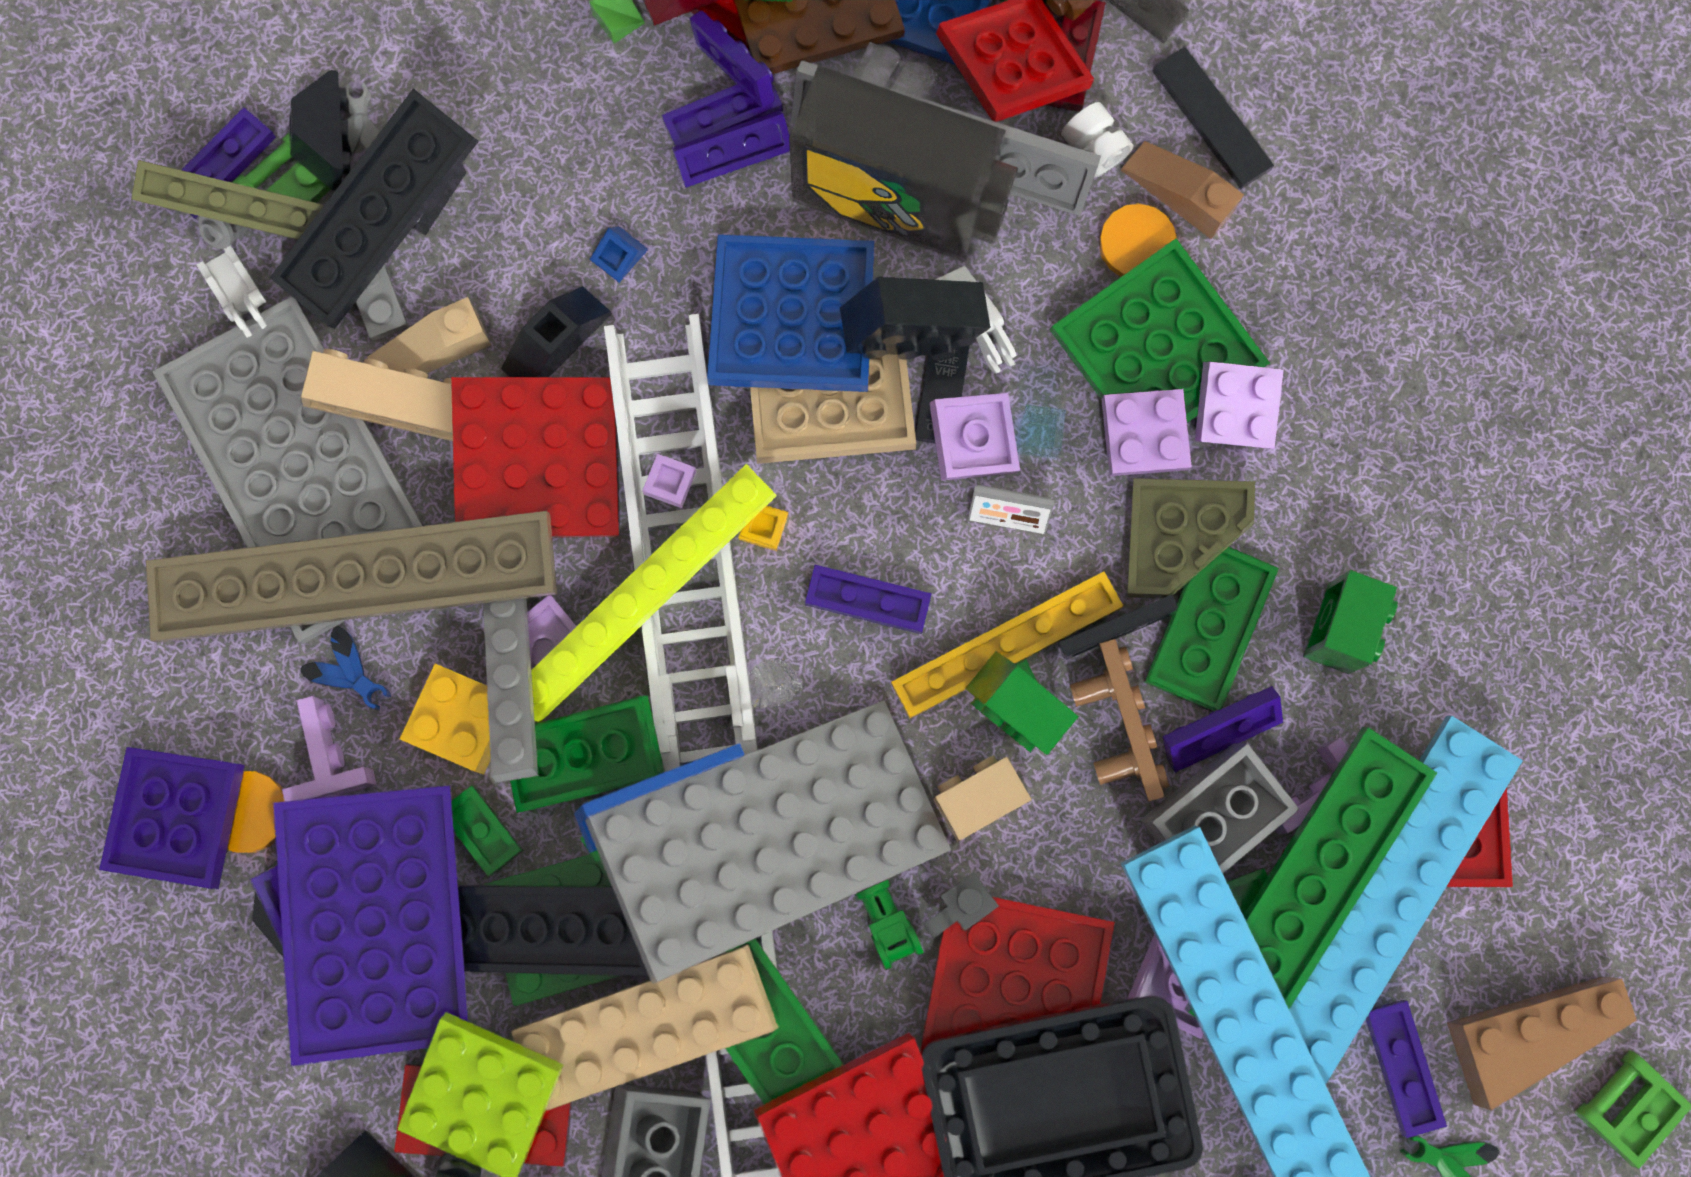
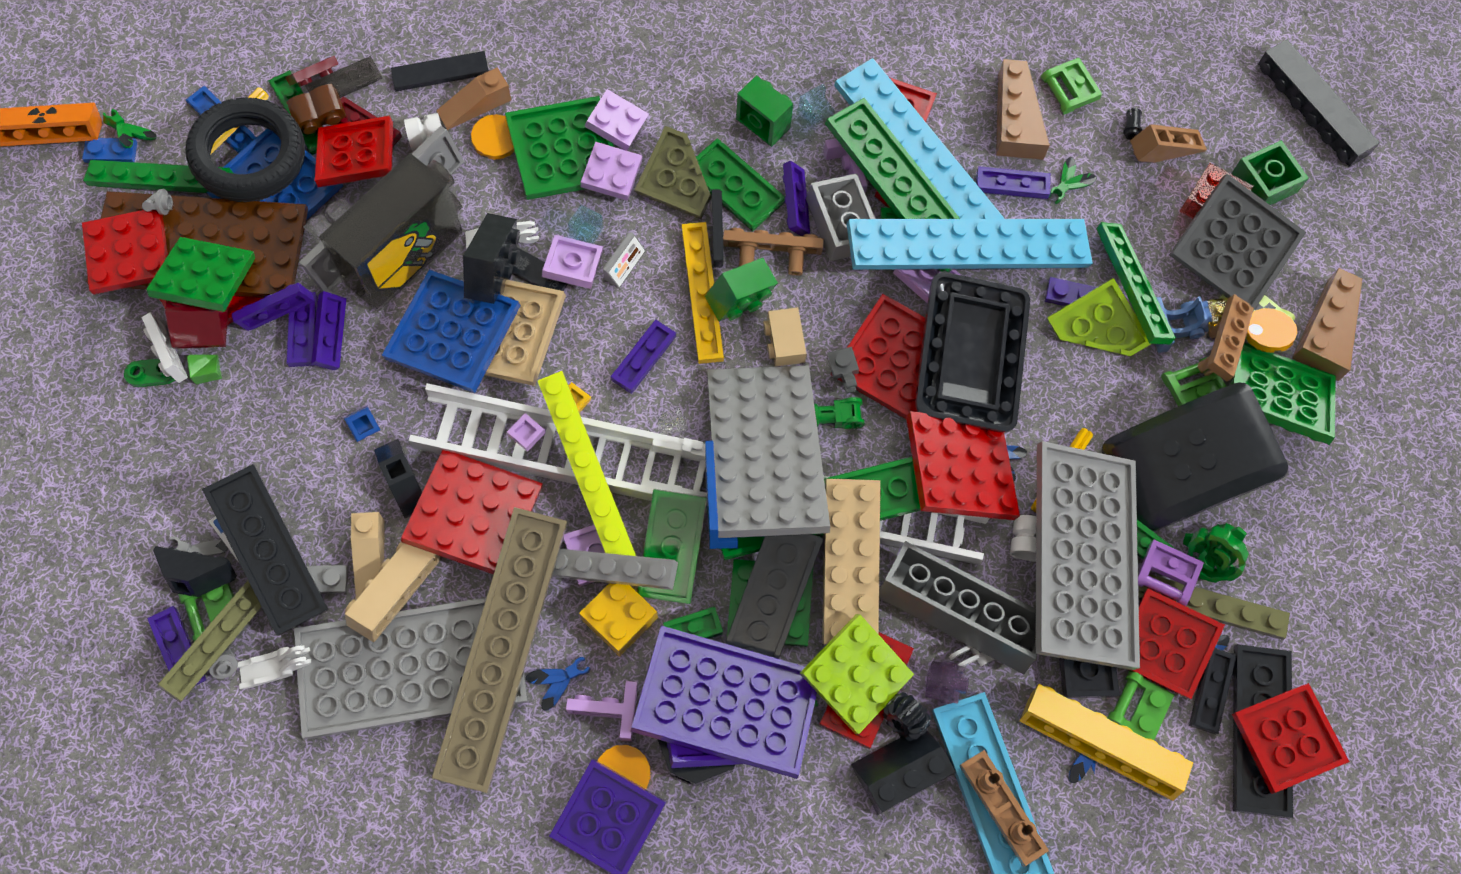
camera: 70 degrees left, 10 degrees down
none -> clear light blue panel [798,84,834,126]

